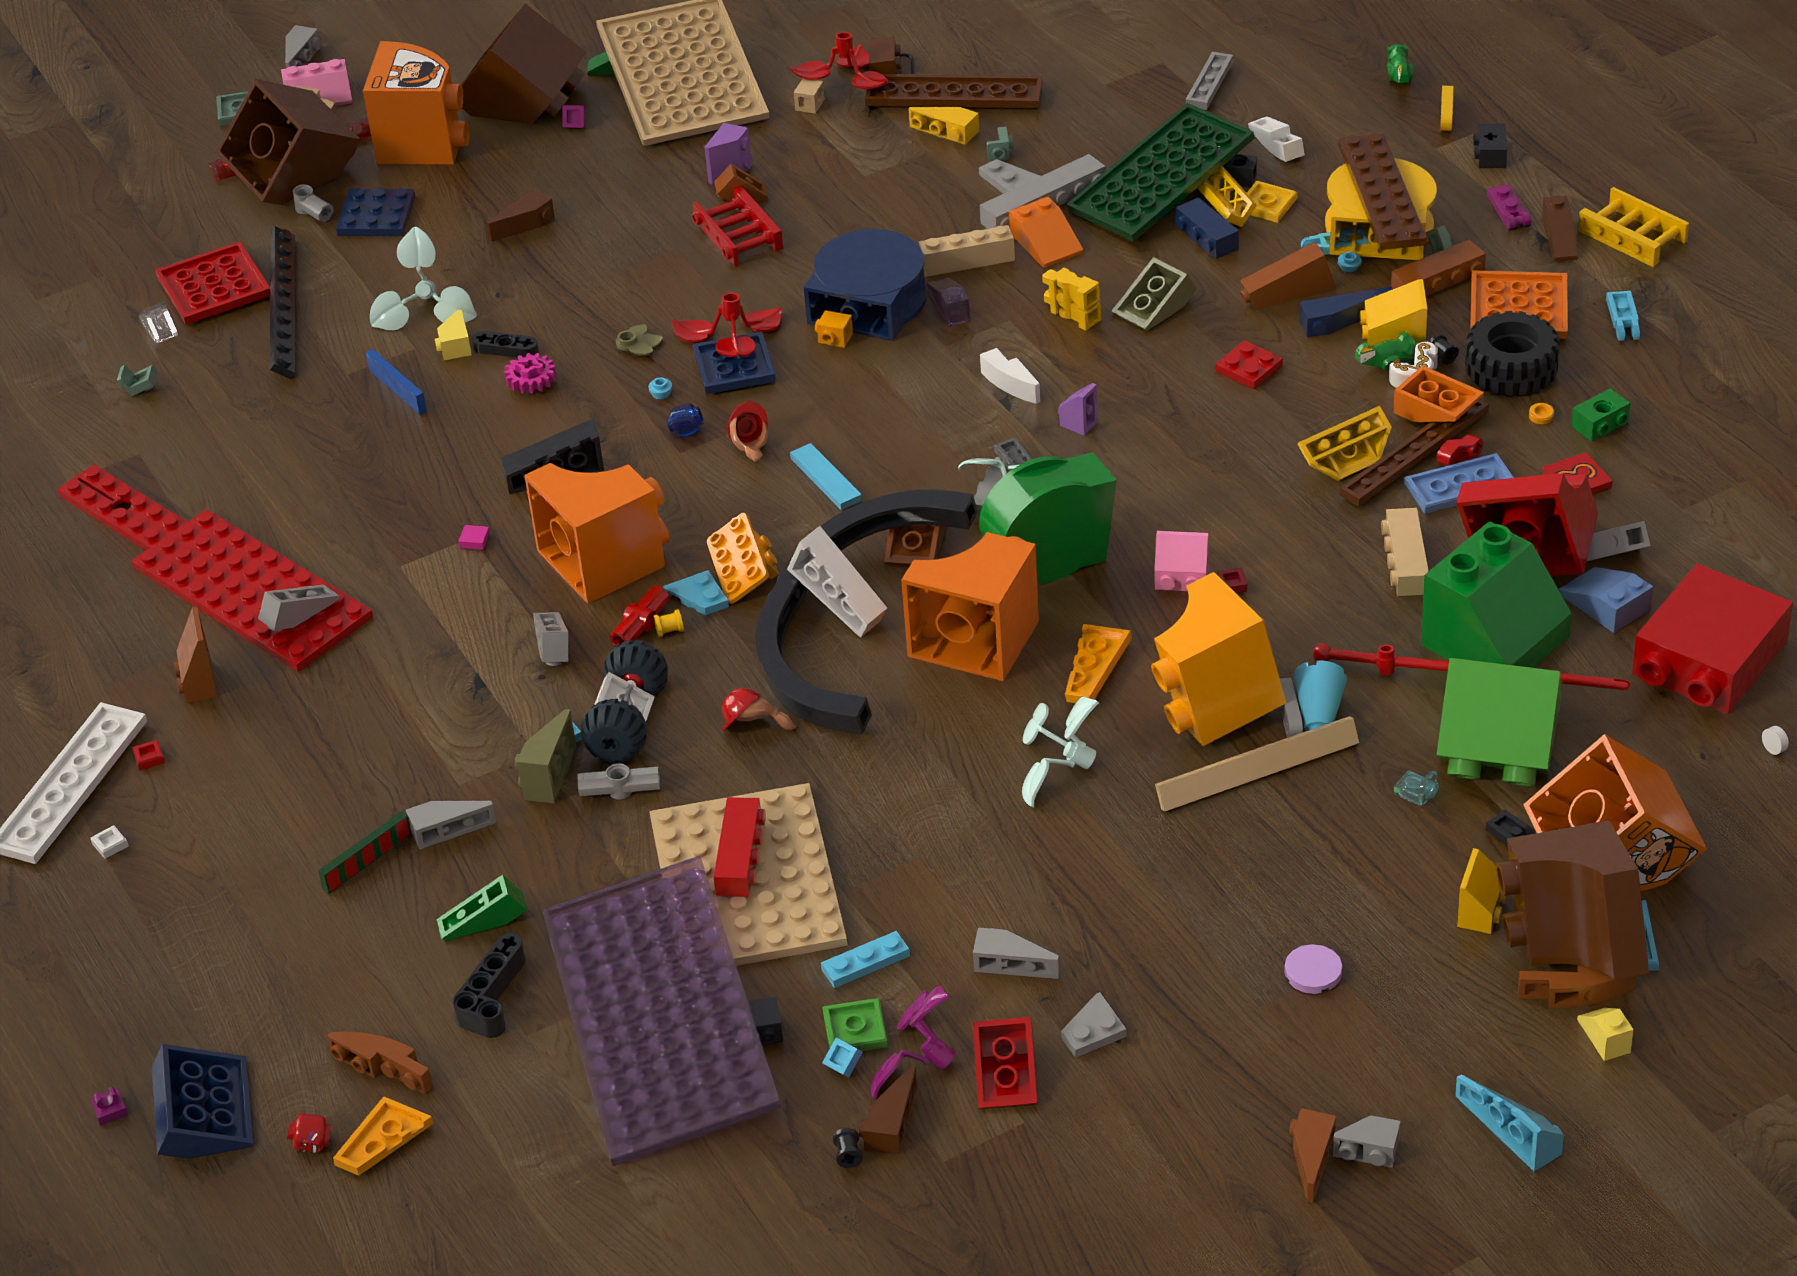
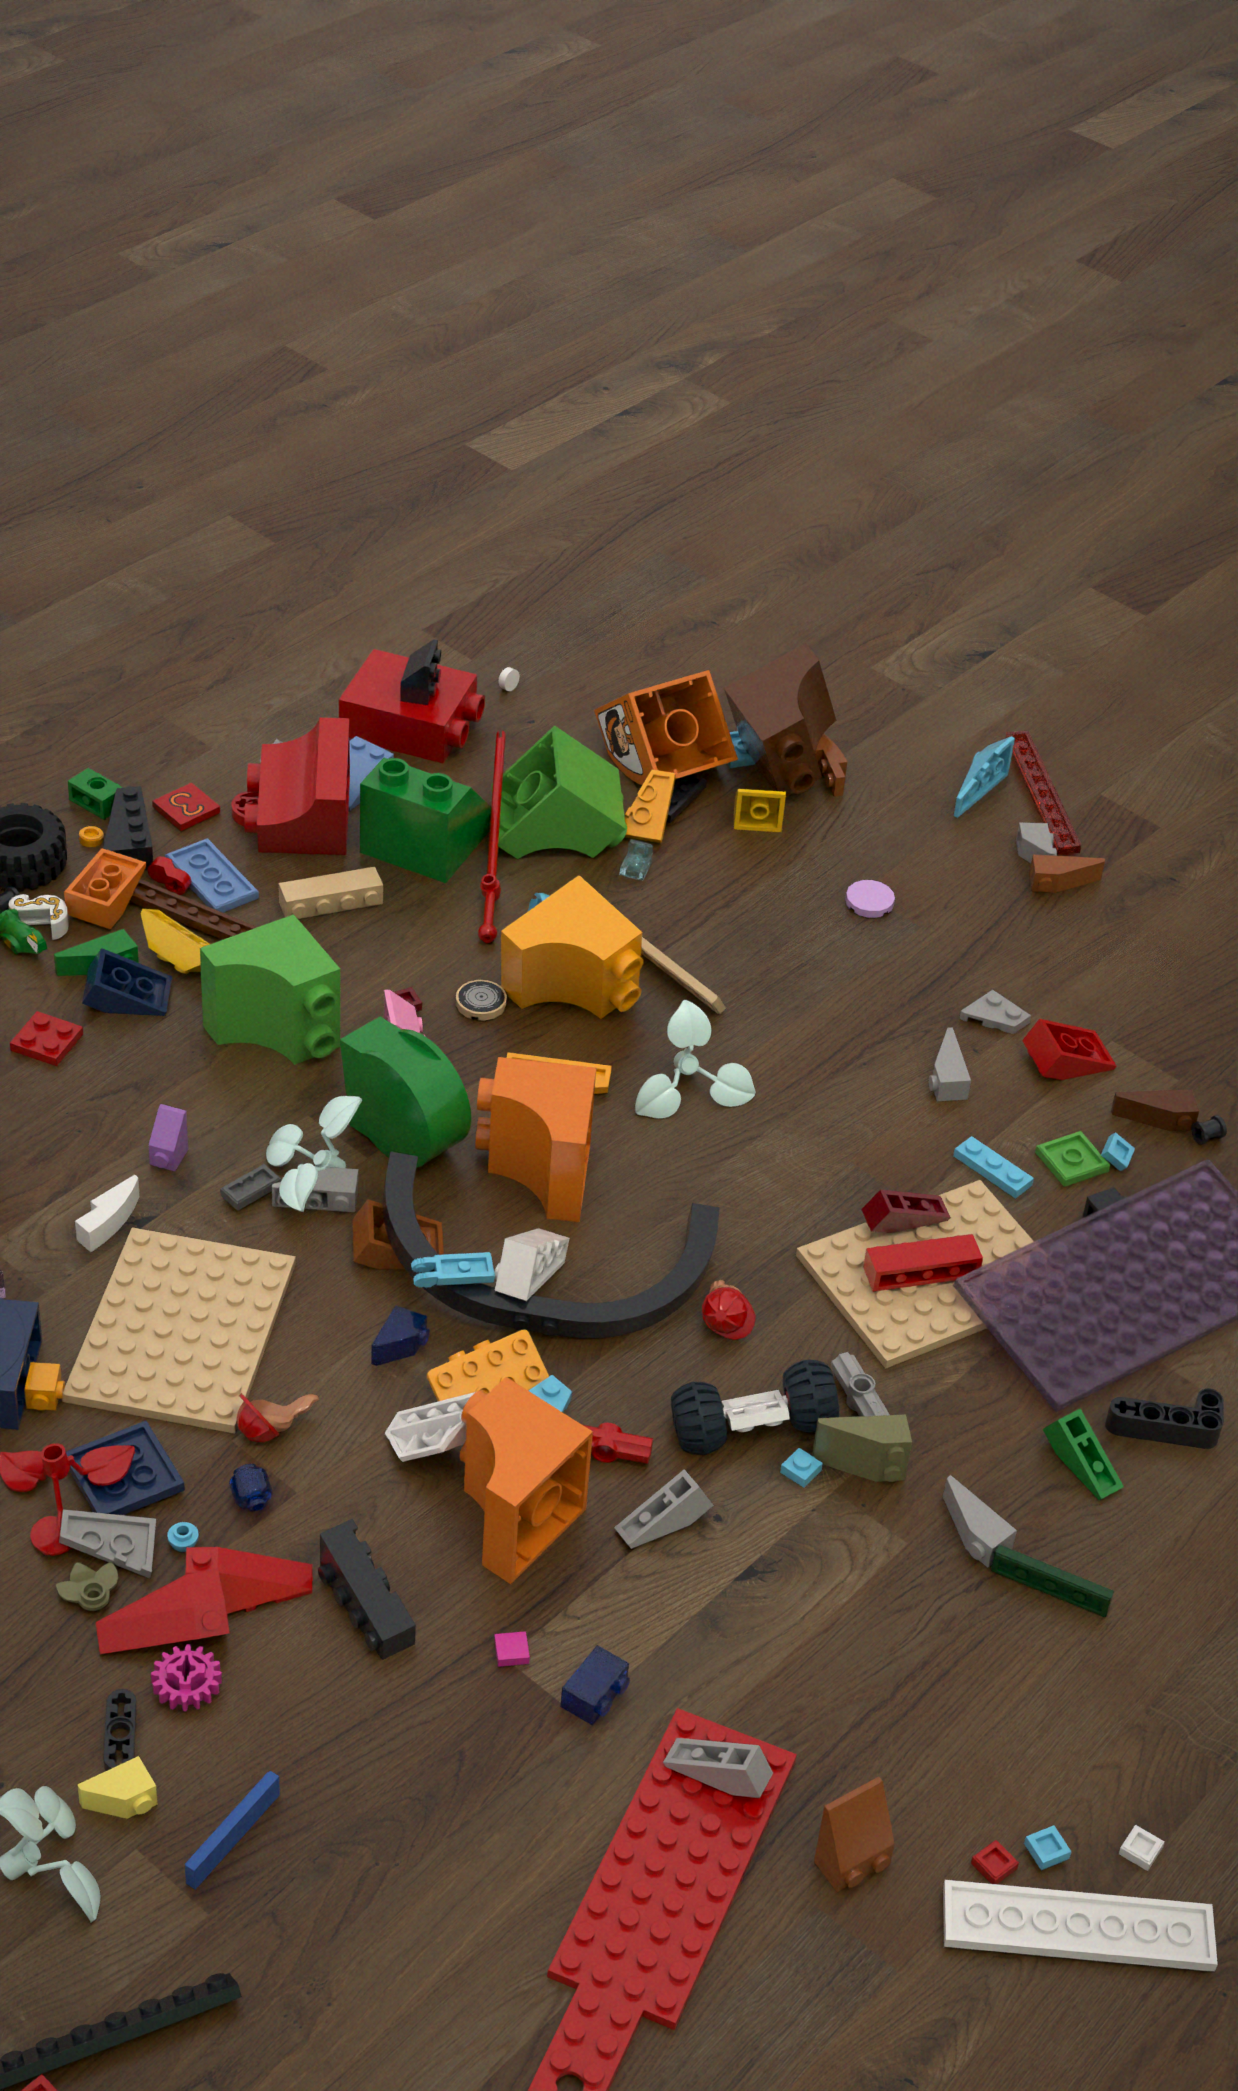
camera: 115 degrees left, 0 degrees up
yellow bush [653,609,684,638] -> none
medium azure tile [790,443,862,510] -> none
magenta plant [871,985,956,1100] -> none
light yellow slope [1577,1008,1633,1061] -> none
none -> green slope [54,929,139,976]
none -> light grey wing [59,1509,156,1578]
none -> tan plate [62,1228,296,1433]
none -> dark blue slope [82,948,172,1016]
none -> red wedge [95,1569,230,1654]
none -> black wedge [103,786,153,871]
none -> red wedge [185,1547,312,1618]
none -> bright green brick [200,914,340,1065]
none -> clear blue slope [371,1306,430,1366]
none -> white wedge [385,1392,475,1462]
none -> black slope [400,639,442,705]
none -> medium azure hinge [411,1252,495,1288]
none -> clear blue brick [560,1645,630,1725]
none -> light orange wing [625,770,676,843]
none -> dark red slope [861,1190,951,1233]
none -> clear red plate [1005,731,1082,855]
none -> medium azure plate [1024,1825,1071,1870]

